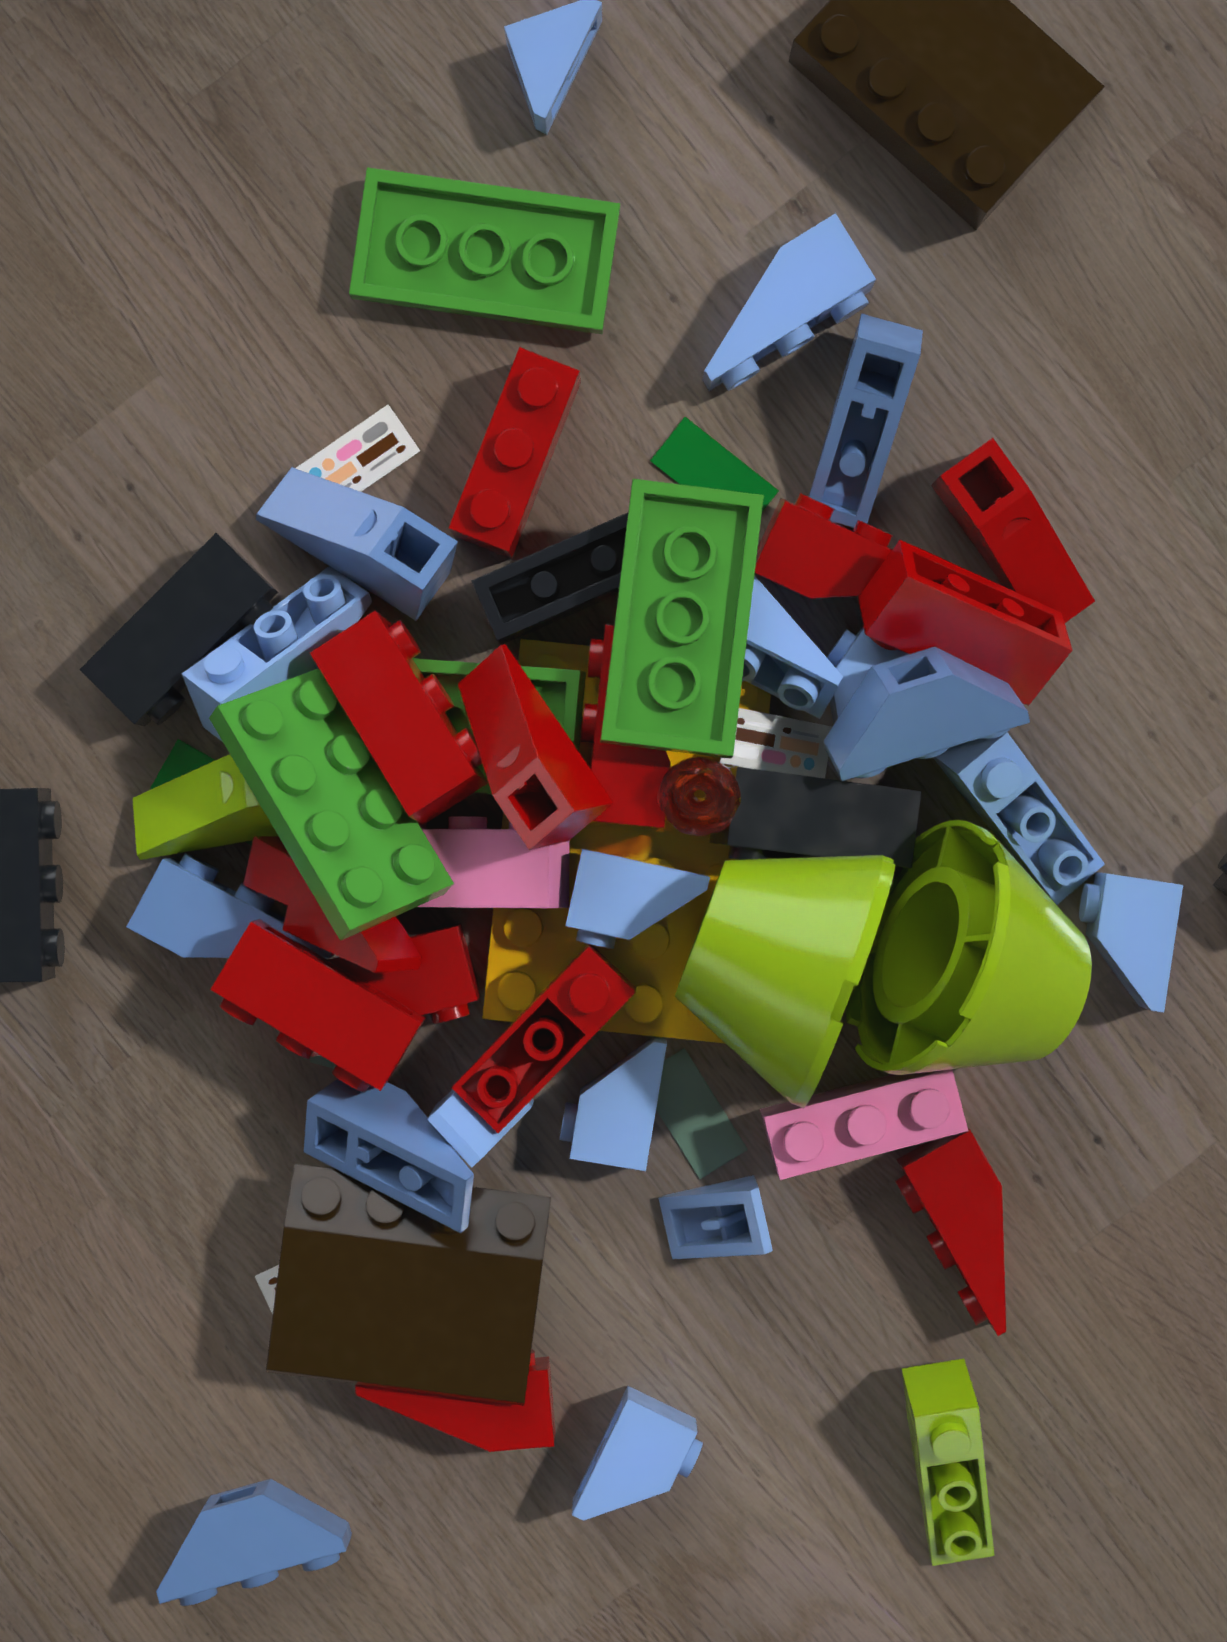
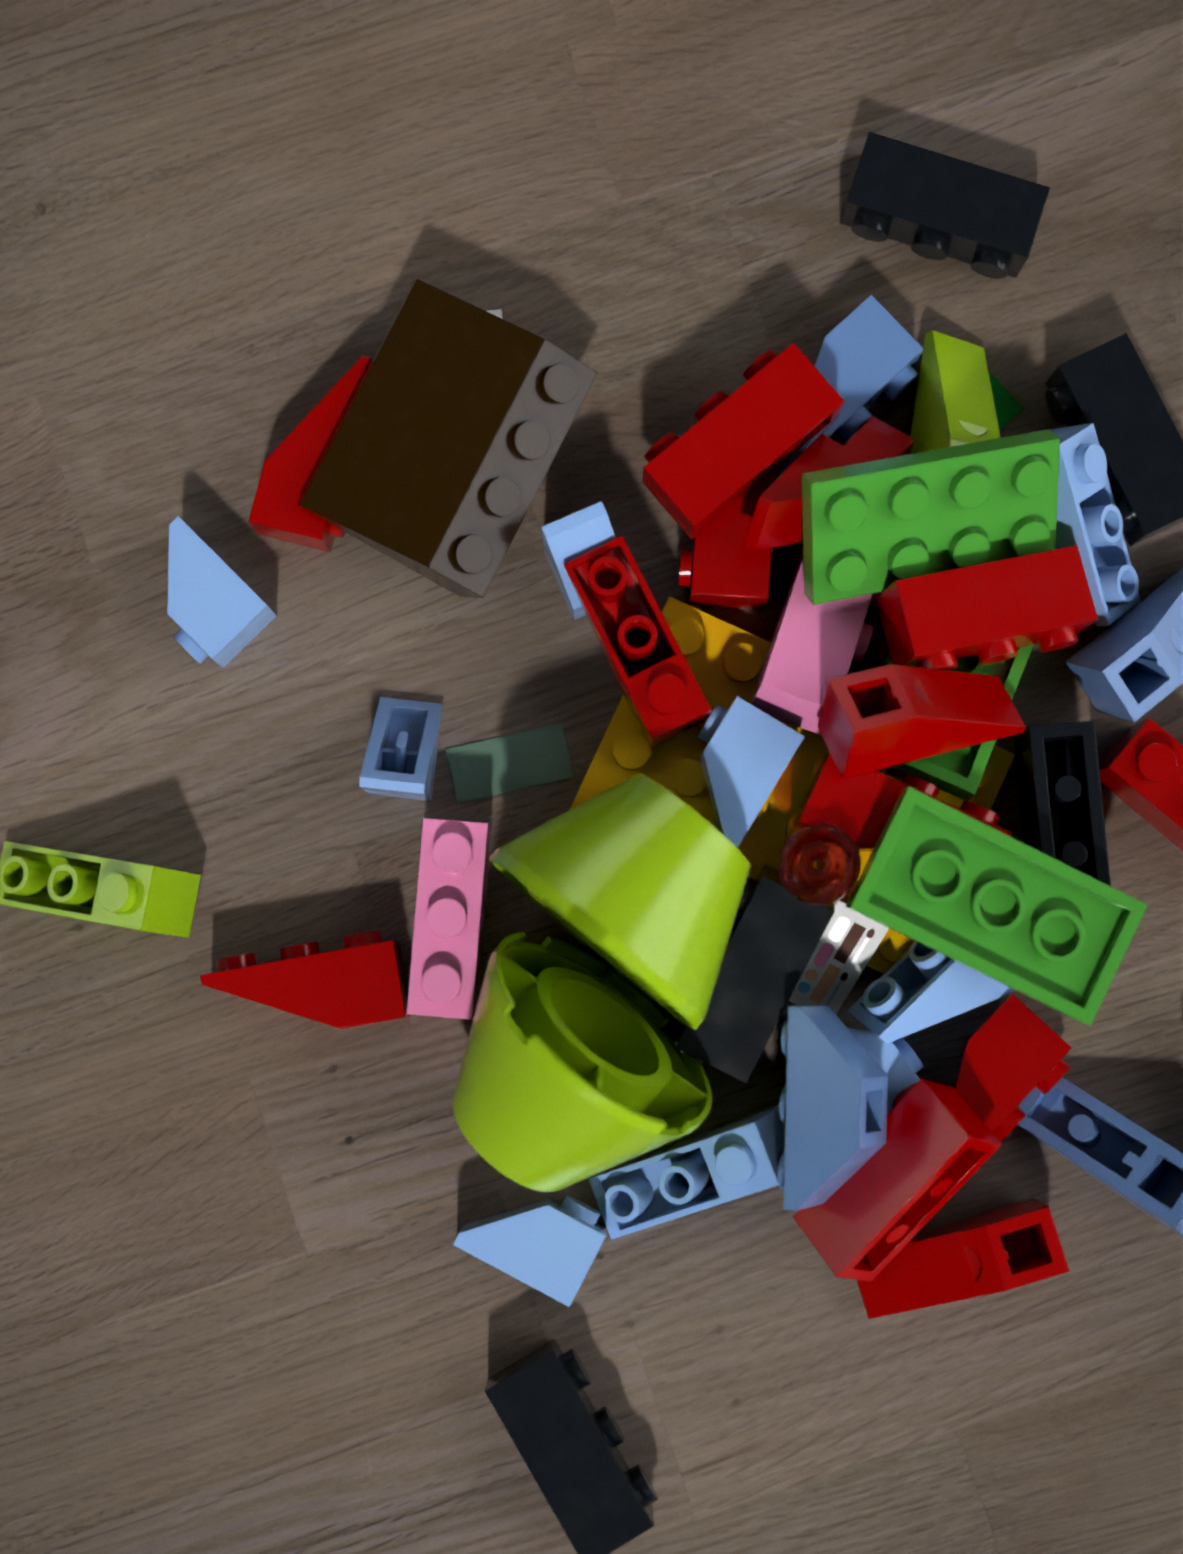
camera: 115 degrees right, 5 degrees down
medium blue slope [156,1479,352,1606] -> none
medium blue slope [304,1079,474,1233] -> none
light blue slope [560,1037,667,1171] -> none
green sticker [650,417,779,512] -> none

